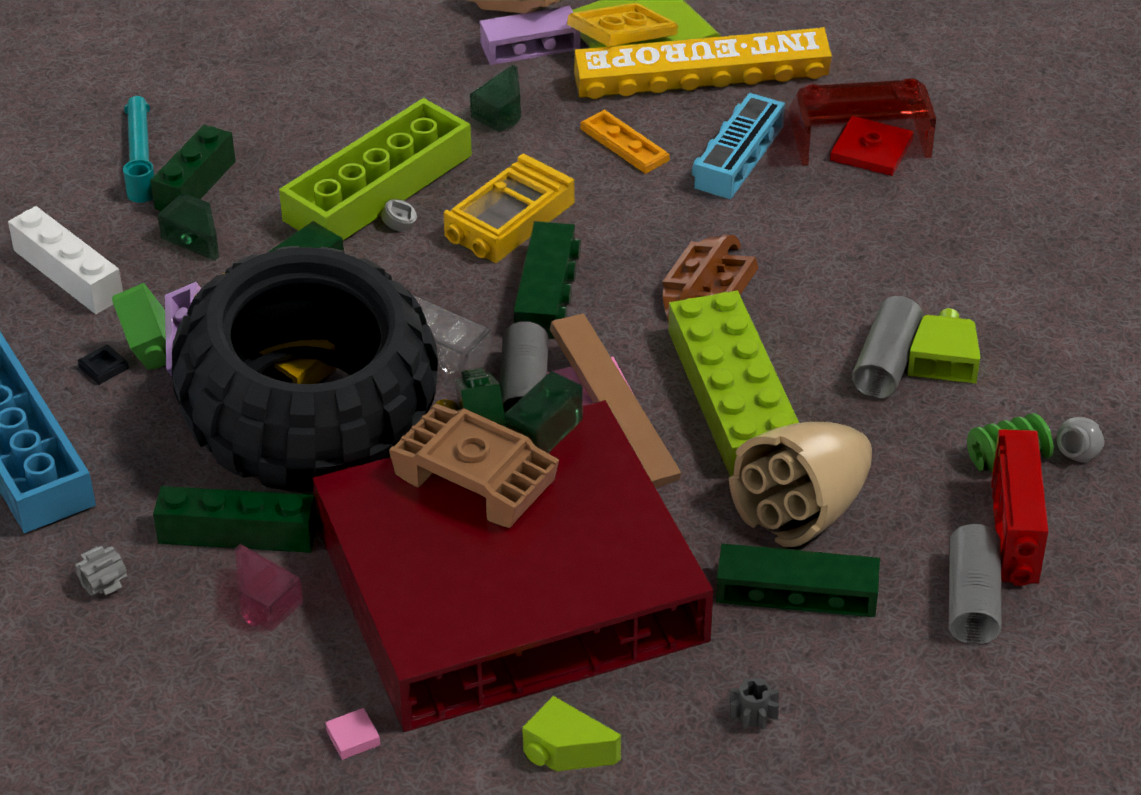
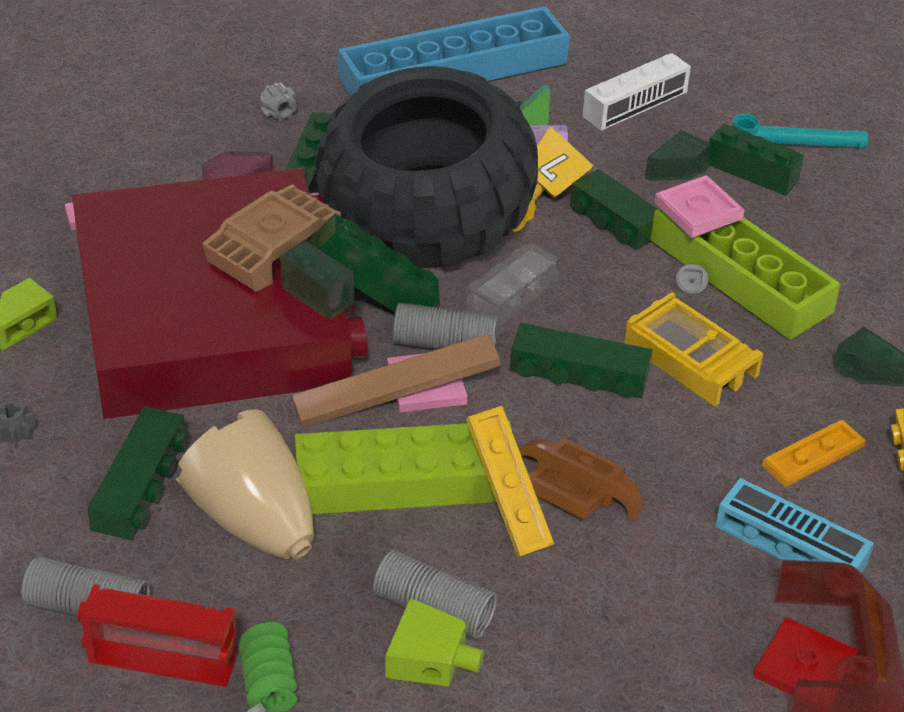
camera: 95 degrees right, 0 degrees up
none -> yellow tile [466,406,554,557]
none -> bright pink plate [654,175,745,238]

